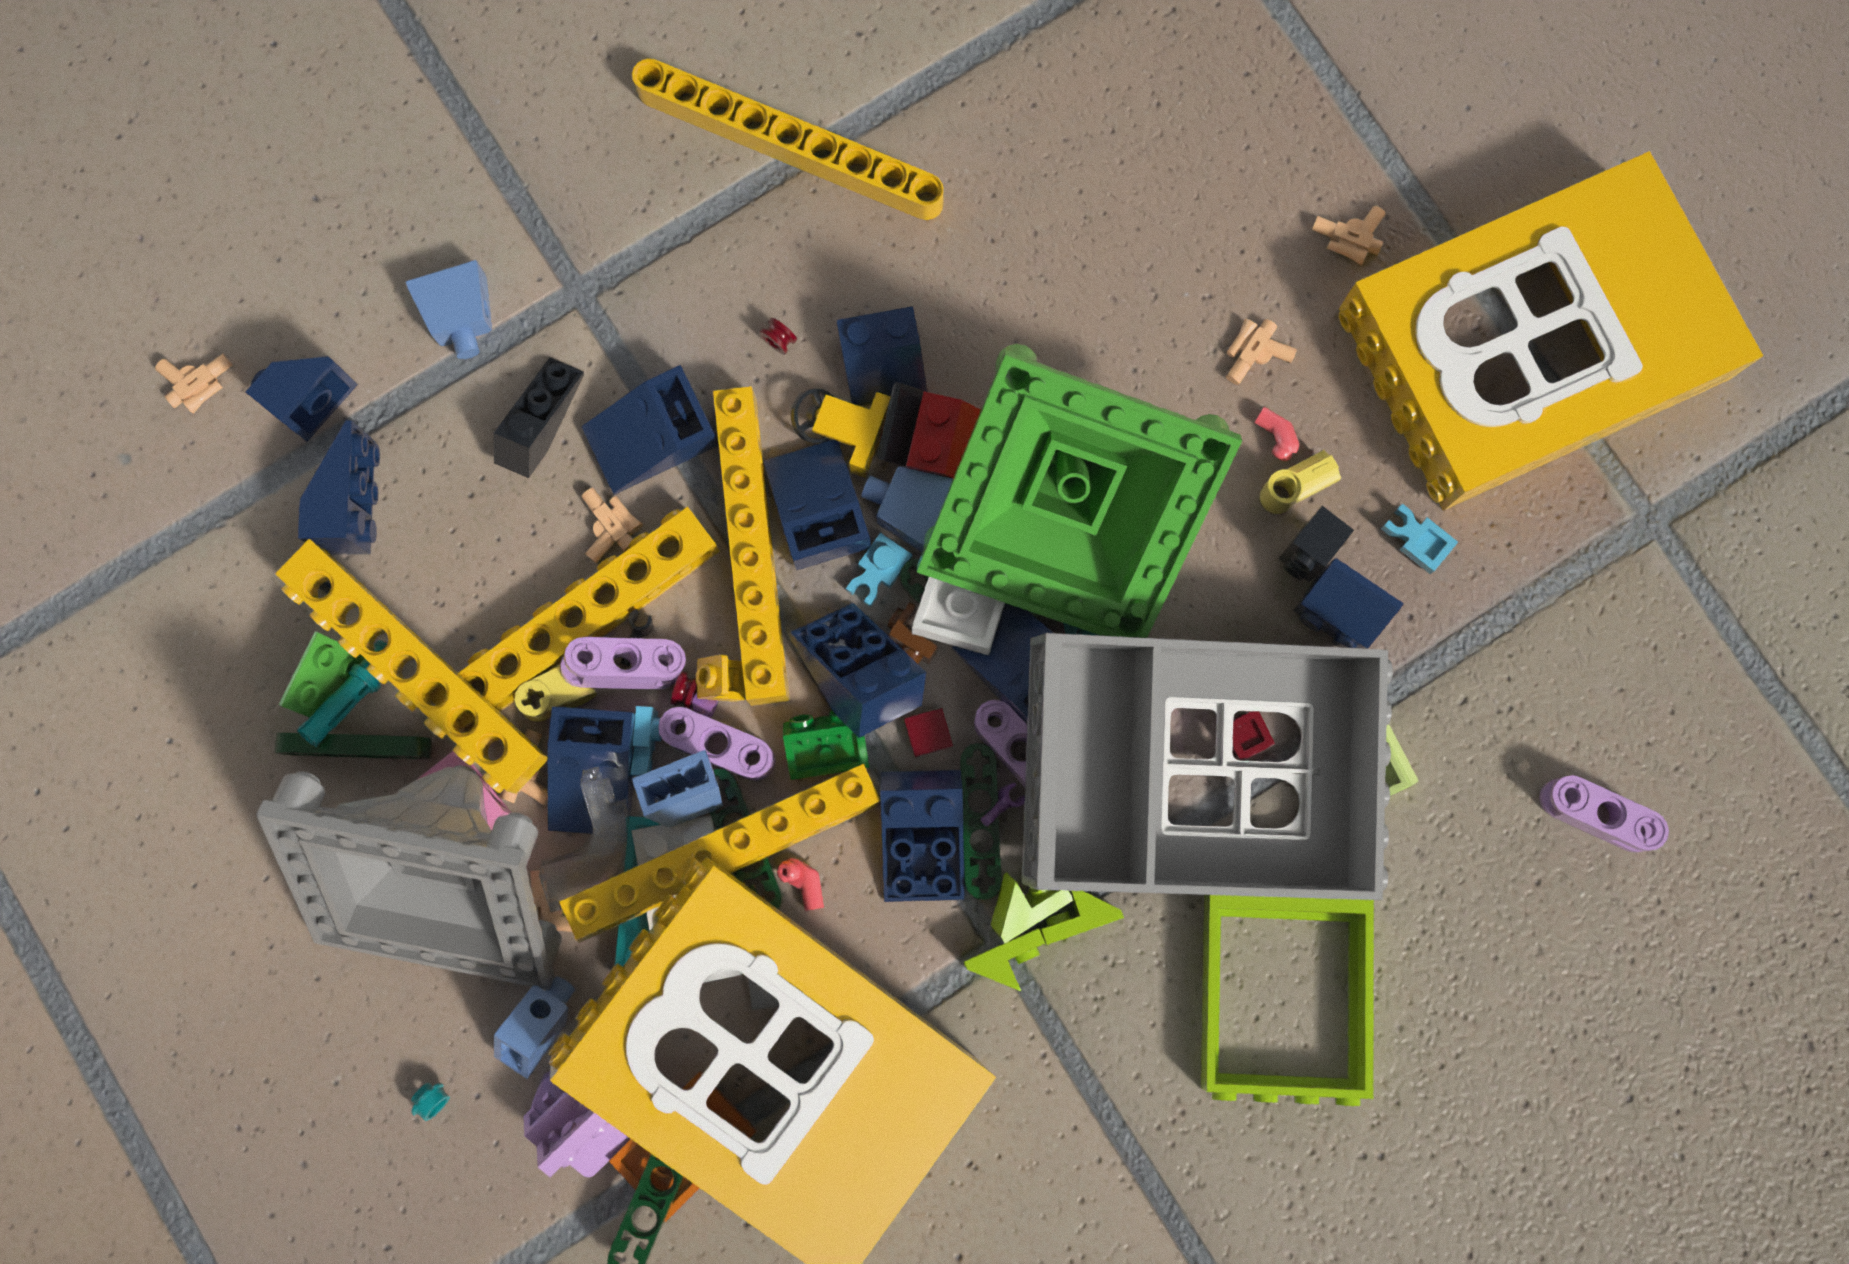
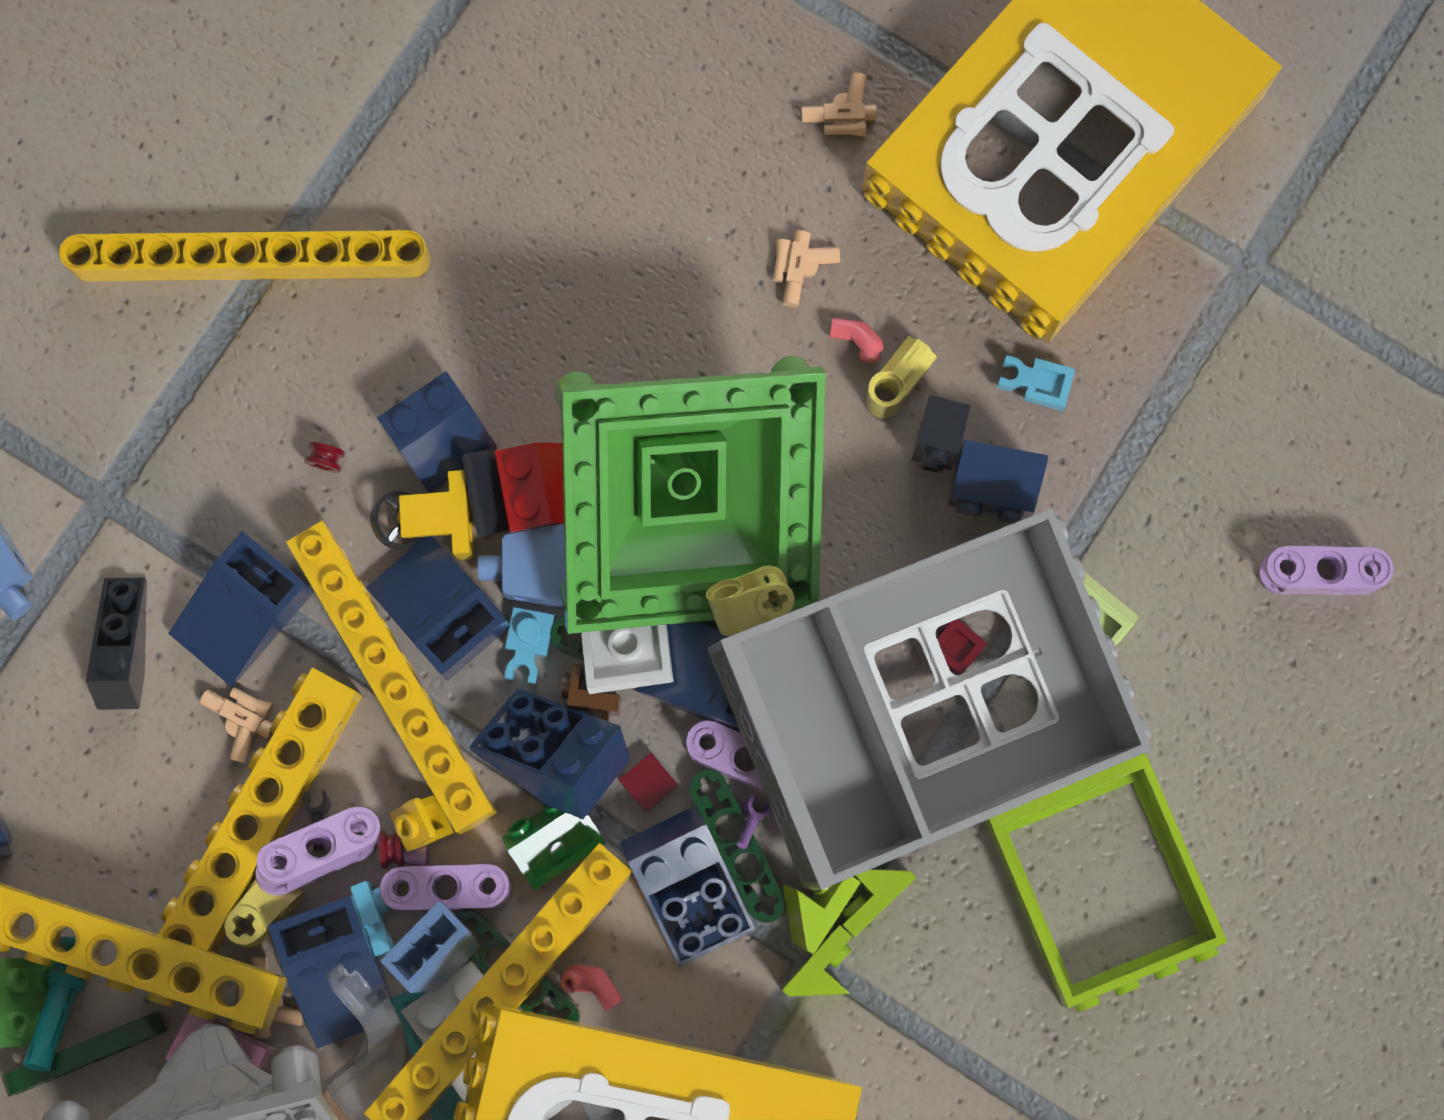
camera: 25 degrees left, 0 degrees up
none -> light yellow piece [706,565,795,636]

